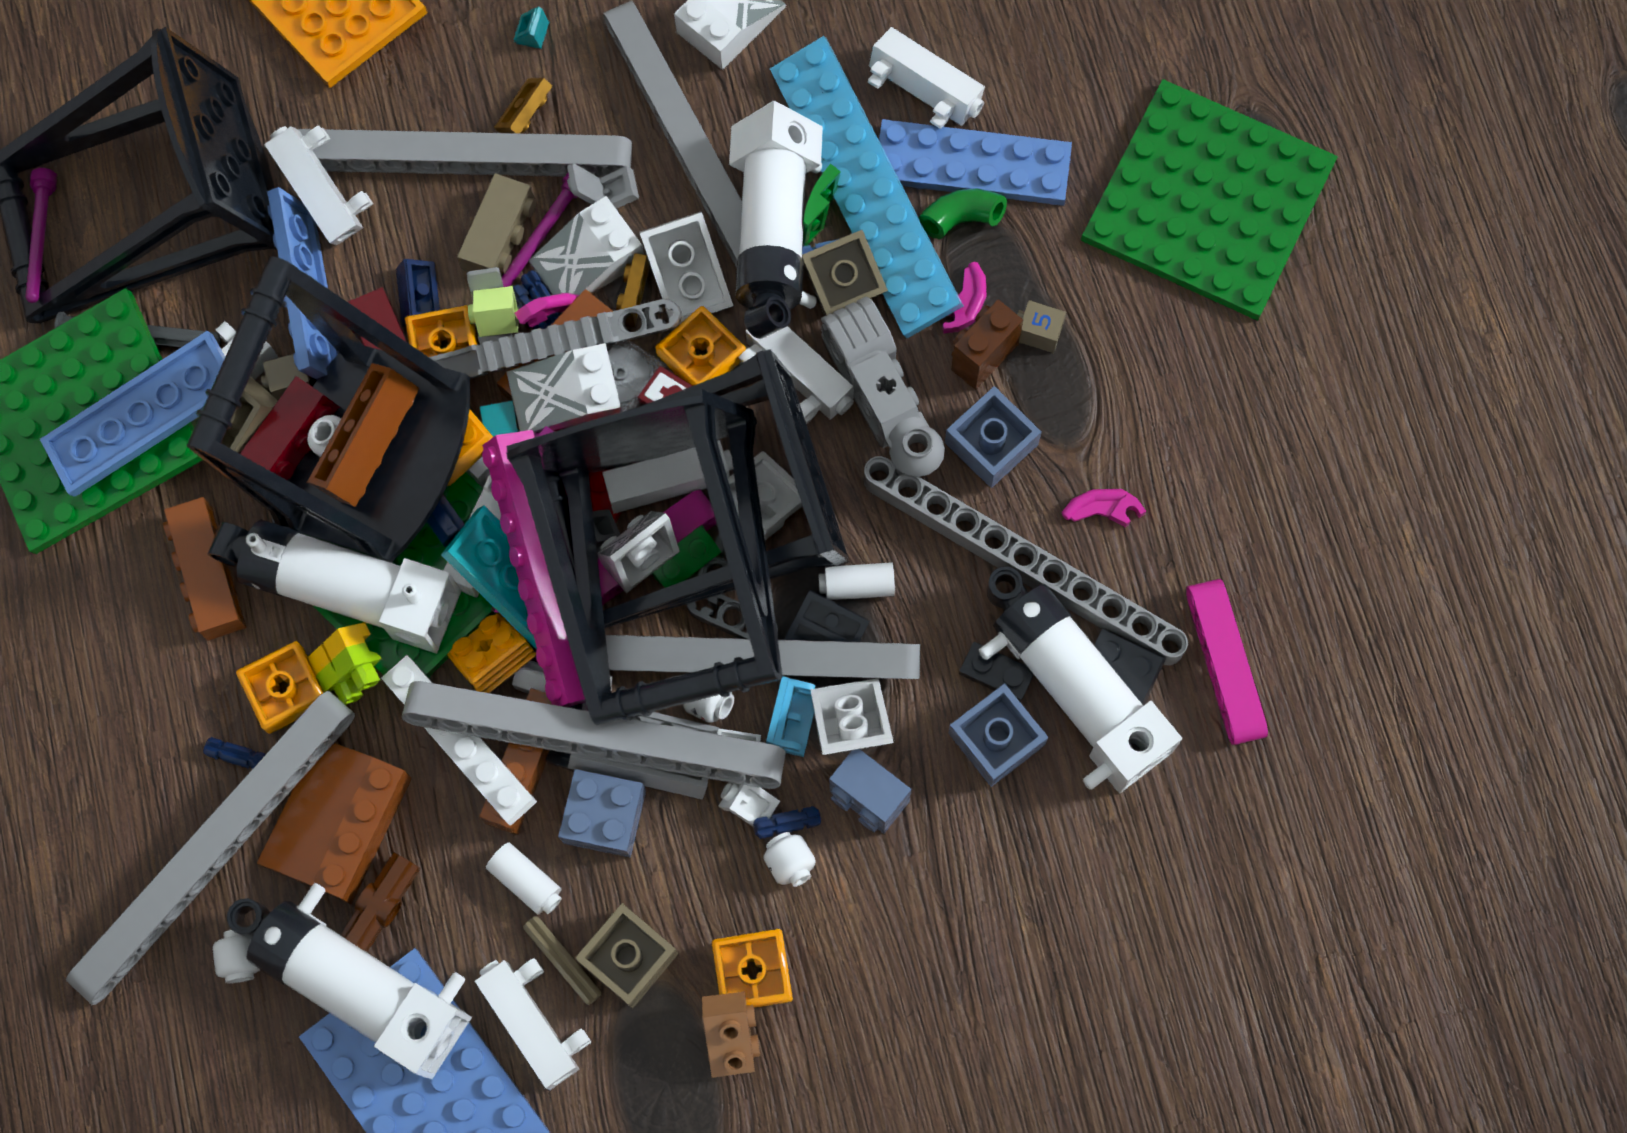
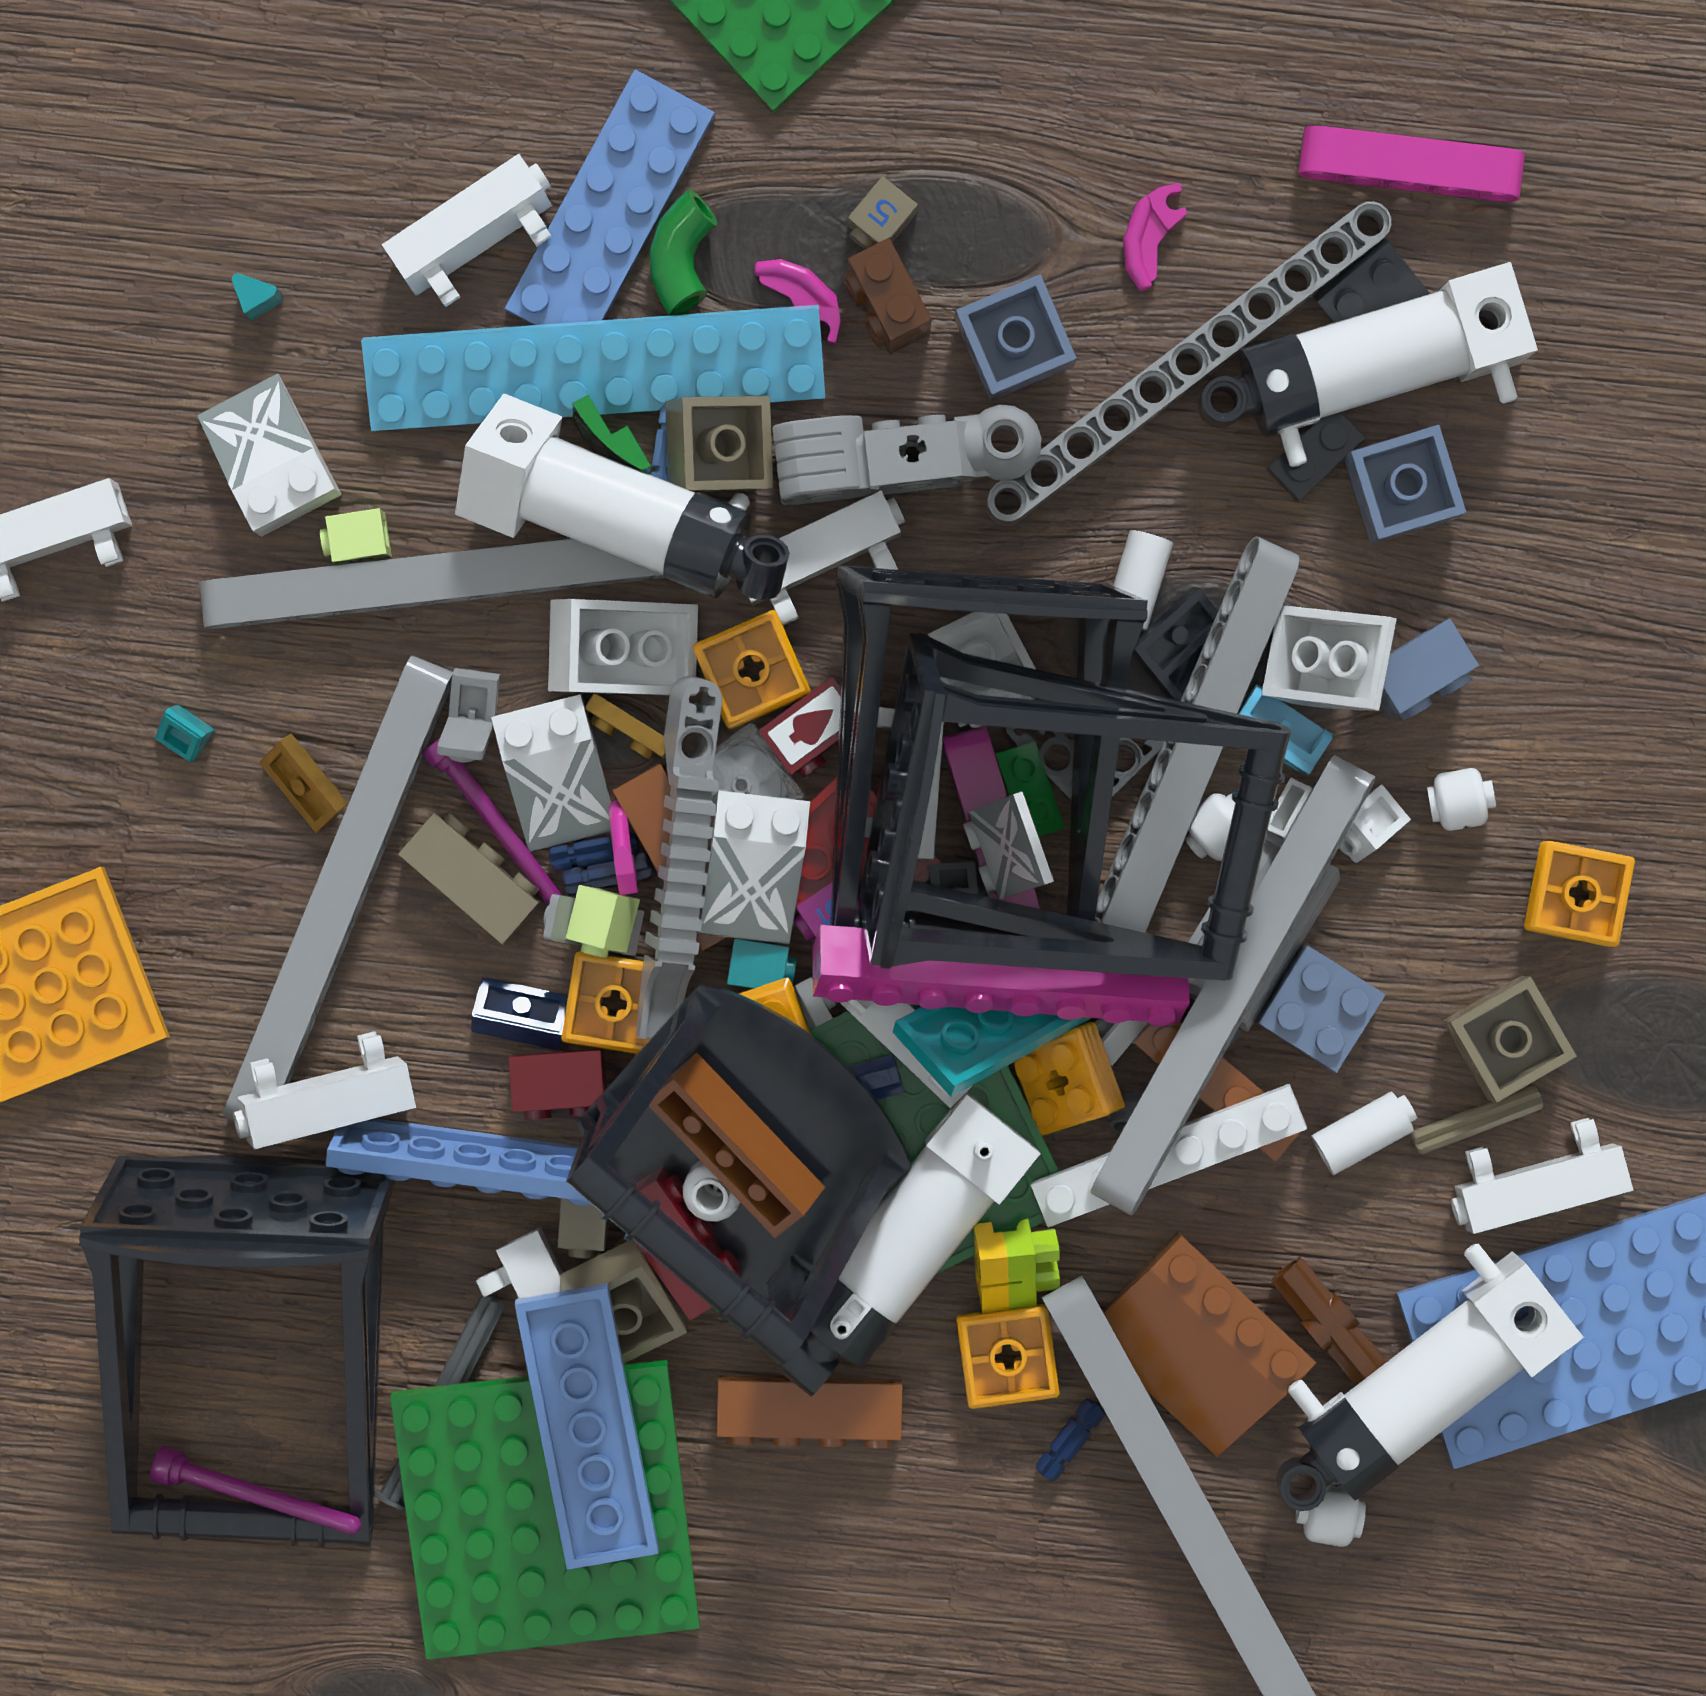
camera: 75 degrees left, 15 degrees up
medium nougat brick [702,991,760,1078] -> none
dark blue axle [753,806,821,839] -> none
none -> yellowish green brick [320,508,392,565]

